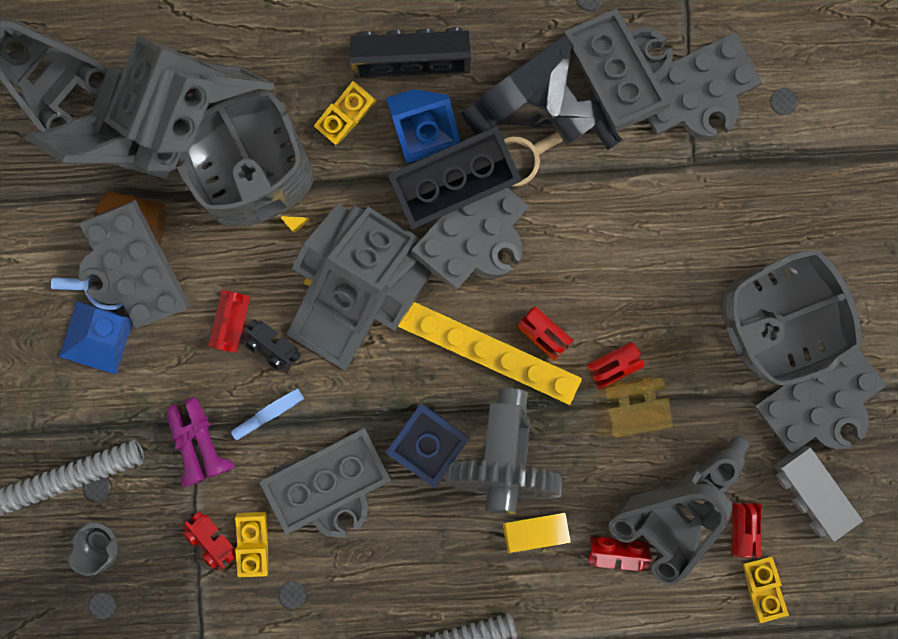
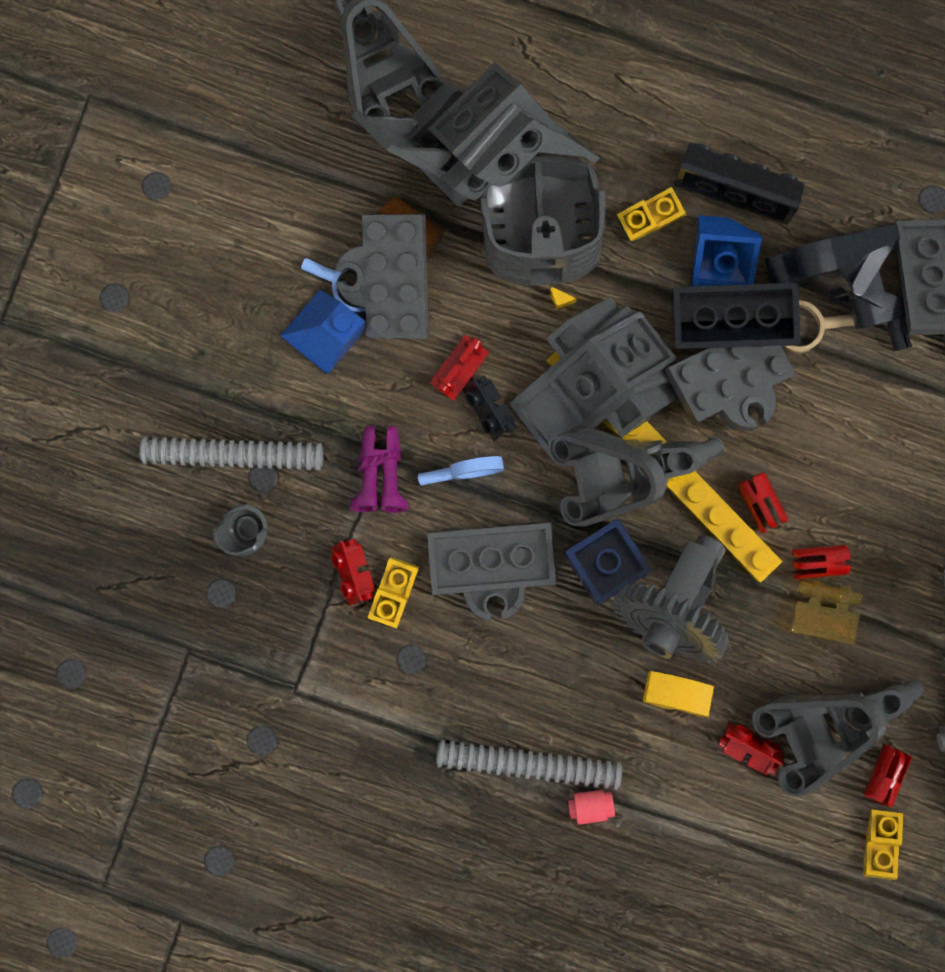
camera: 20 degrees right, 5 degrees down
none -> dark grey connector [548,427,724,526]

